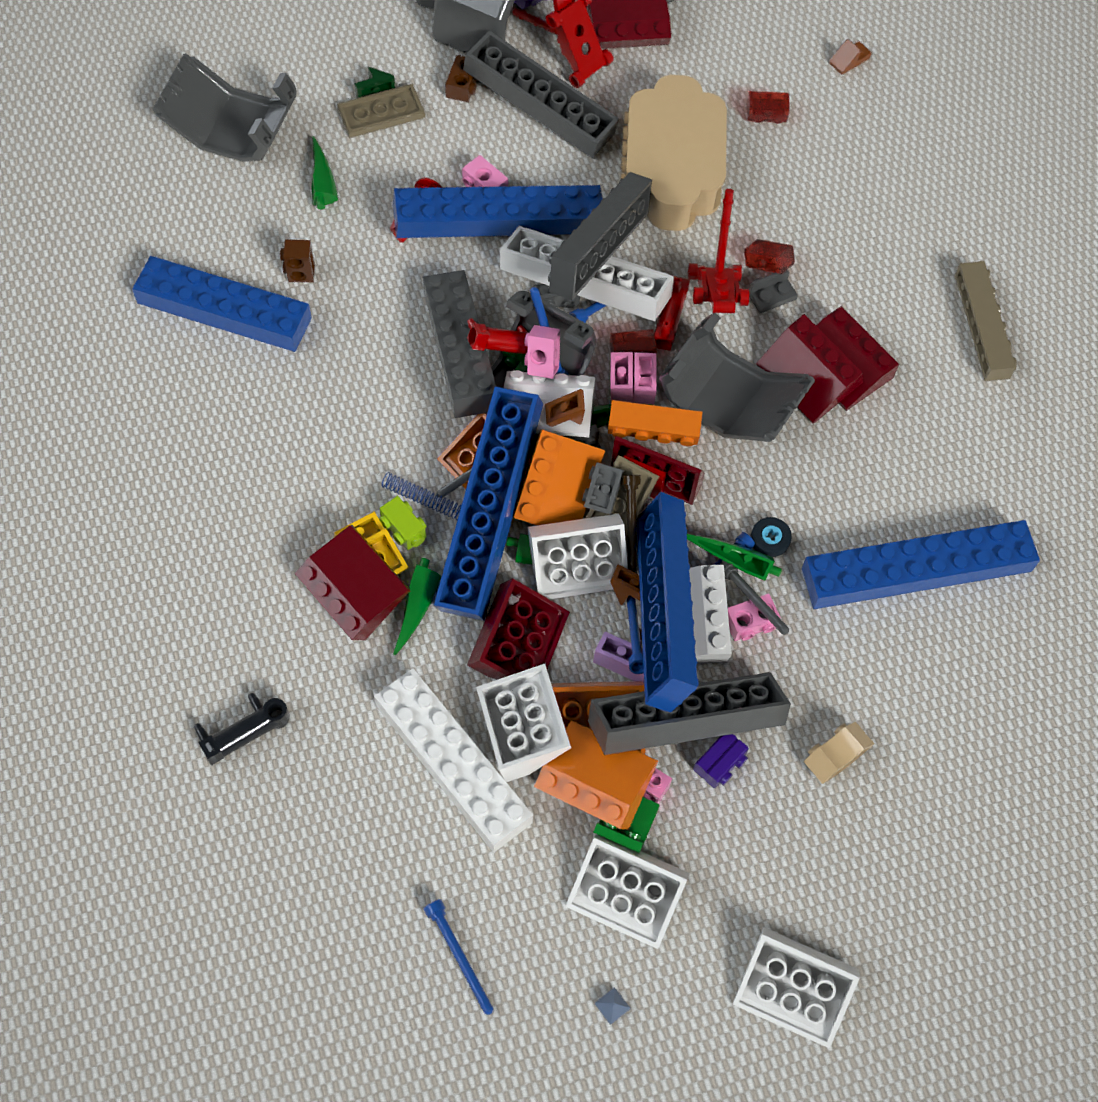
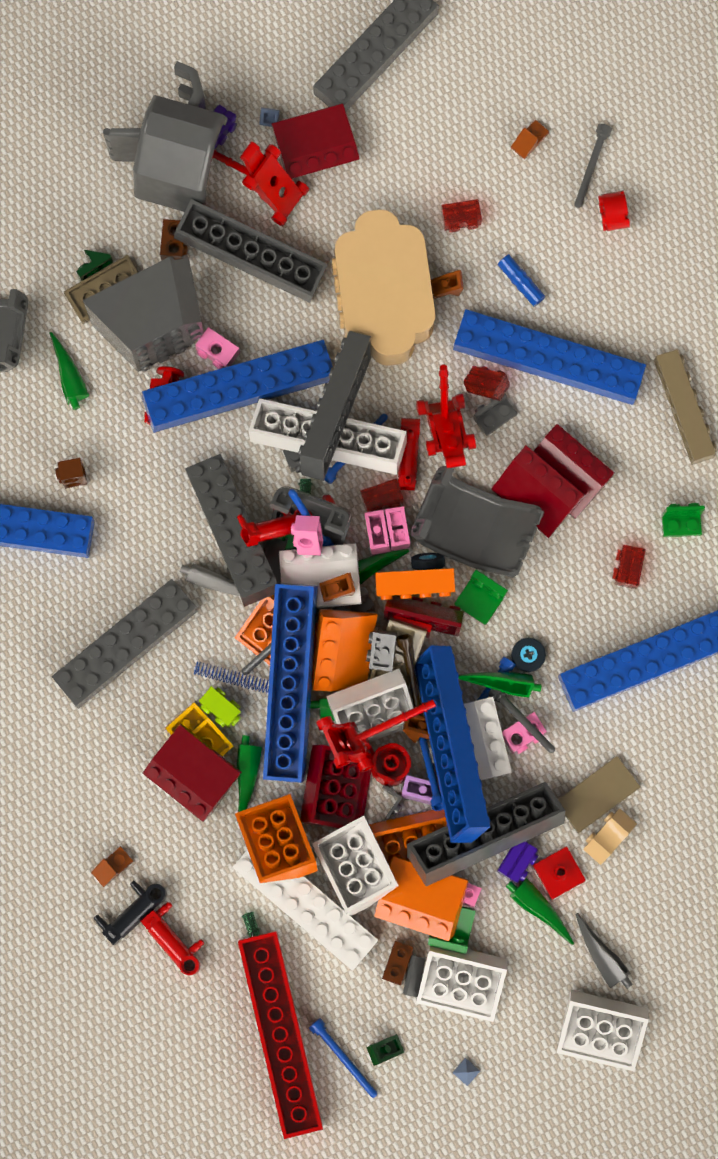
camera: 10 degrees left, 15 degrees up
none -> dark grey brick [51,579,198,709]
none -> dark grey windscreen [83,255,204,372]
none -> dark orange slope [91,846,134,887]
none -> red piece [140,902,204,976]
none -> light grey piece [180,563,239,596]
none -> orange slope [235,794,318,883]
none -> red brick [238,931,323,1139]
none -> clear green pin [242,912,261,938]
none -> red piece [316,699,436,772]
none -> dark green slope [366,1034,405,1066]
none -> red brick [371,743,411,786]
none -> dark grey bracket [382,785,403,820]
none -> reddish brown brick [382,941,414,986]
none -> dark grey slope [403,955,425,997]
none -> dark orange slope [430,270,464,299]
none -> blue brick [453,309,646,405]
none -> green bracket [454,570,508,625]
none -> blue axle [498,254,546,307]
none -> green piece [505,878,574,945]
none -> red tile [532,846,586,900]
none -> dark tan tile [558,756,640,833]
none -> dark grey piece [574,124,612,208]
none -> dark grey piece [576,913,633,989]
none -> red brick [598,190,630,231]
none -> clear red brick [612,545,646,589]
none -> green bracket [661,503,705,537]

